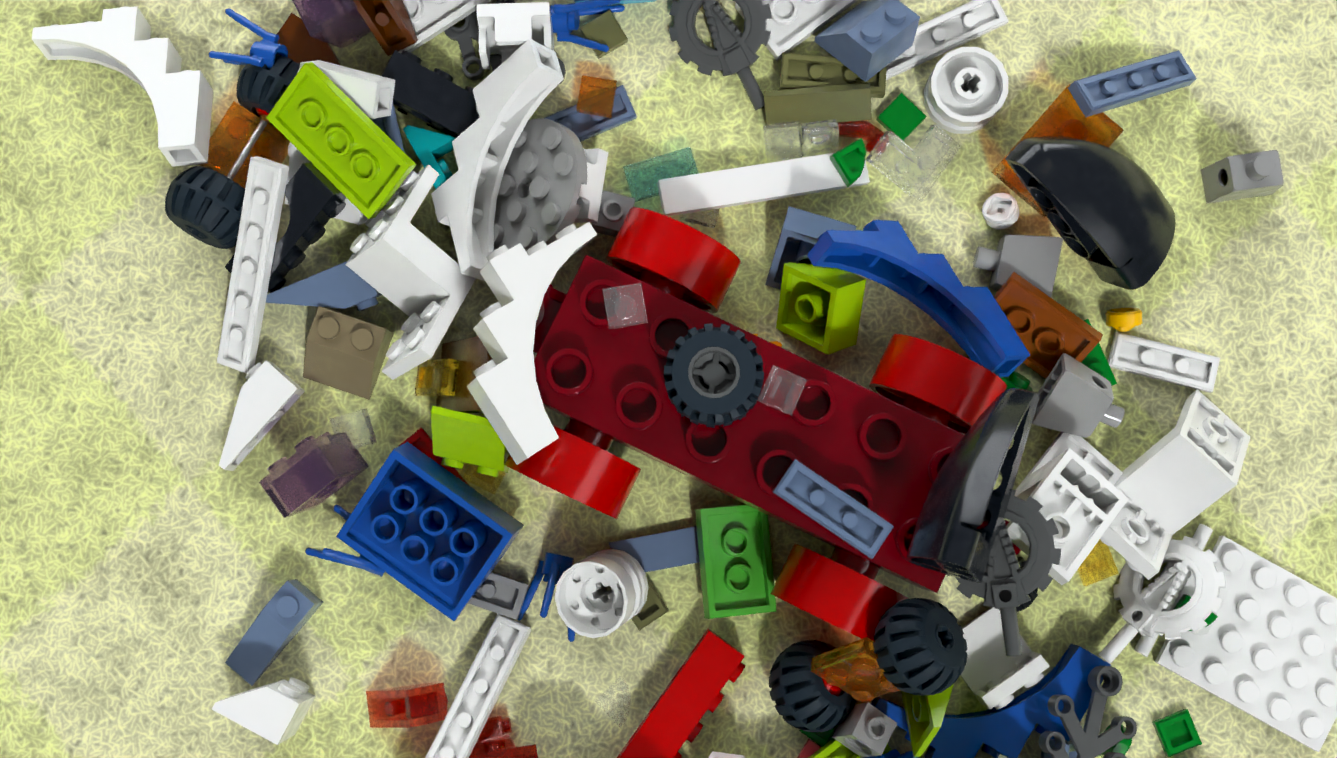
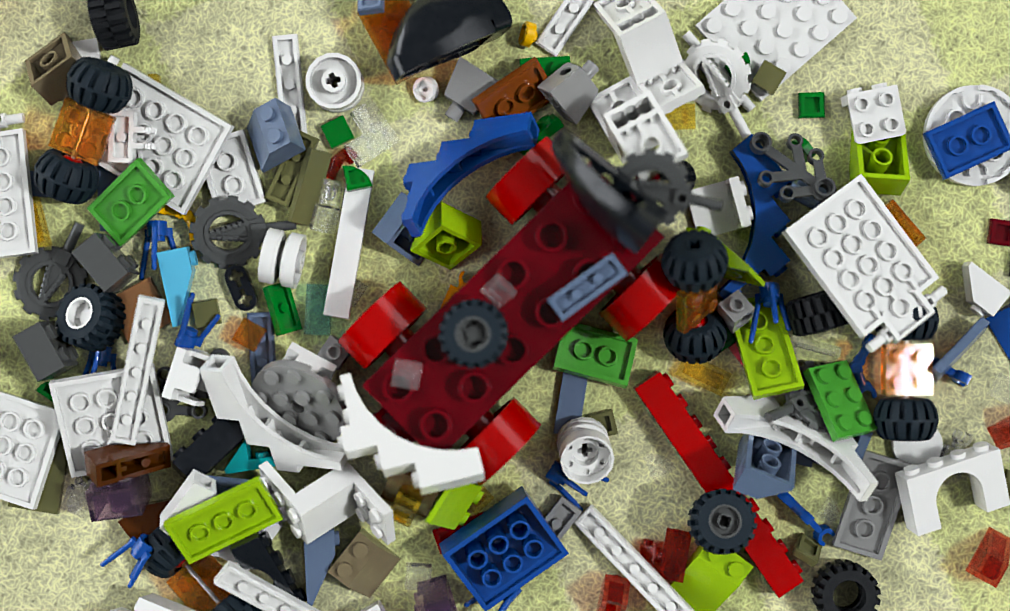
camera: 65 degrees left, 5 degrees up
none -> black beam [224,265,258,311]
none -> white wheel [258,228,307,289]
none -> green plate [262,283,303,336]
none -> clear yellow tile [675,362,732,396]
none -> olive tile [751,60,787,95]

